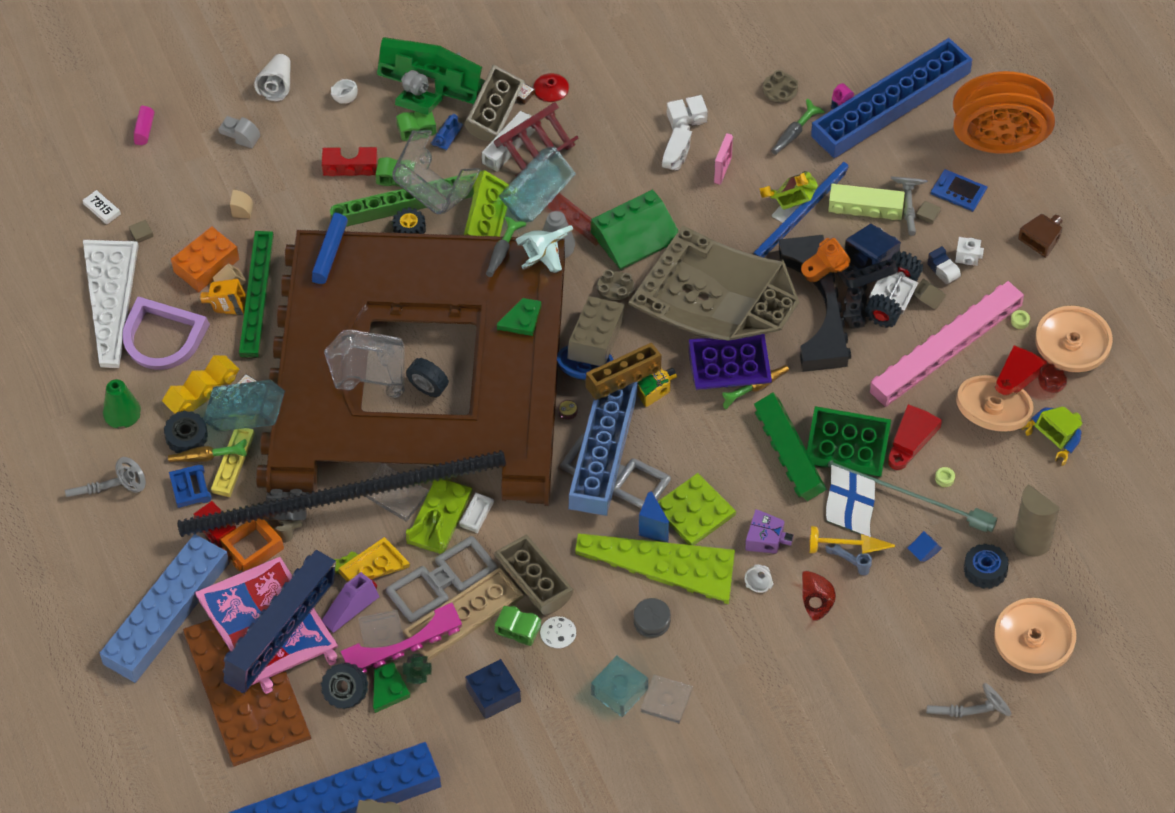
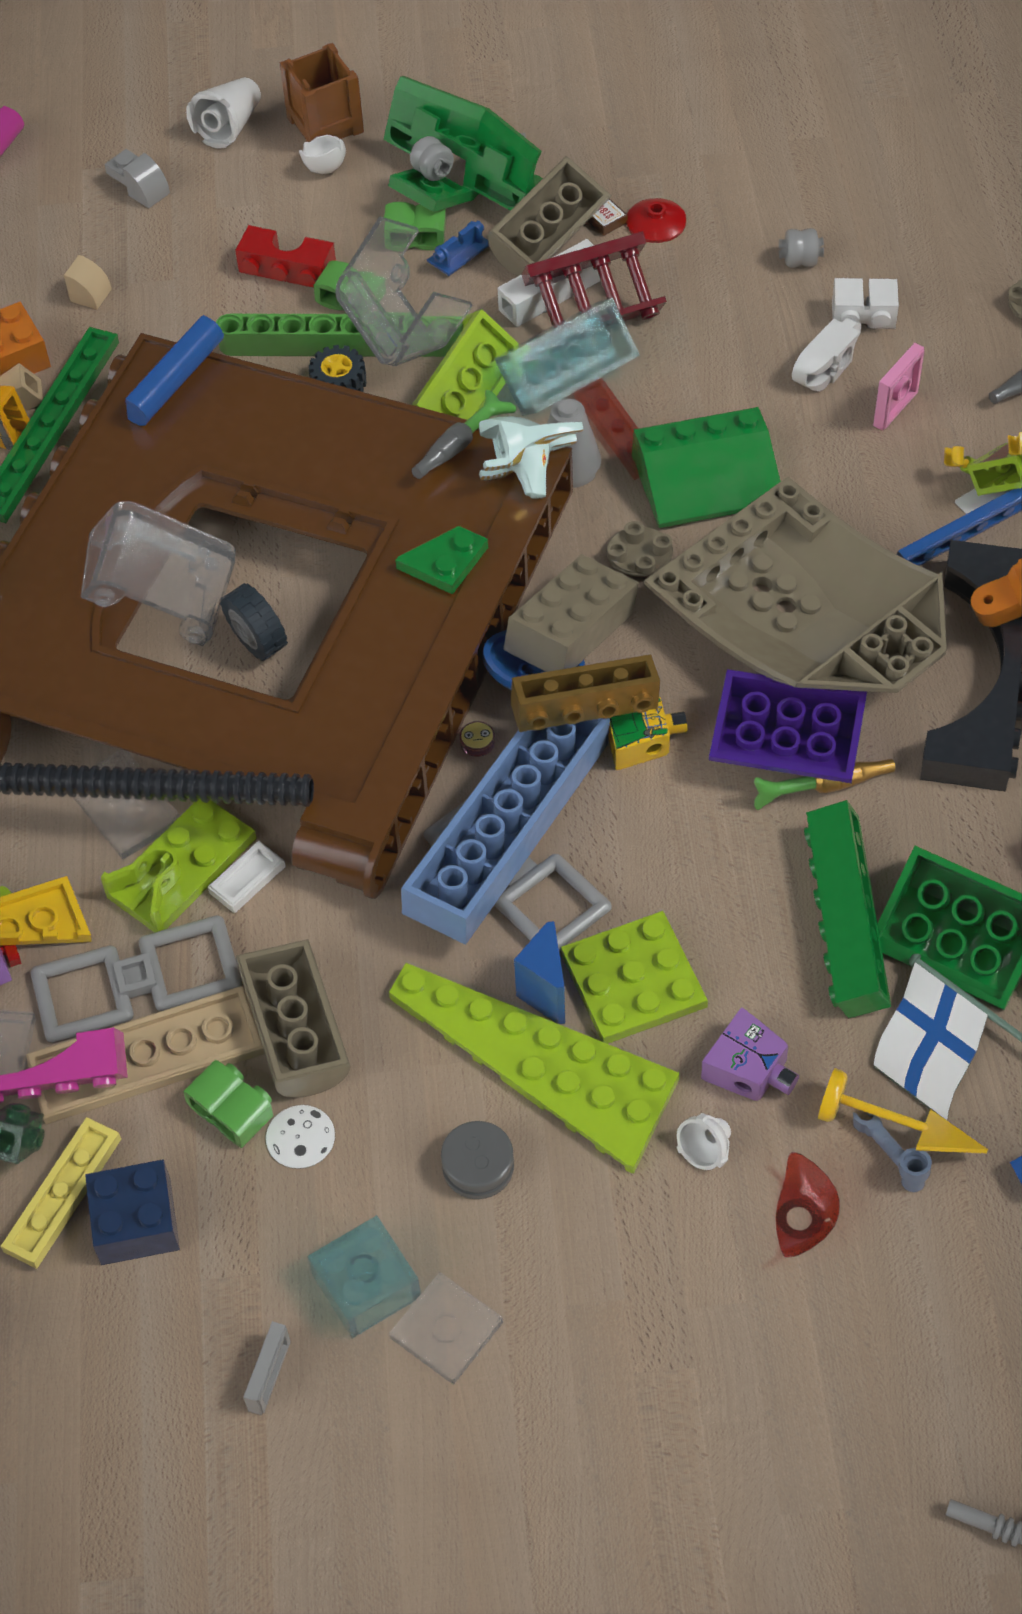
camera: 20 degrees right, 0 degrees up
none -> light yellow plate [1,1117,121,1269]
none -> light grey tile [243,1321,291,1415]
none -> dark orange container [279,43,364,142]
none -> light grey piece [779,228,824,268]

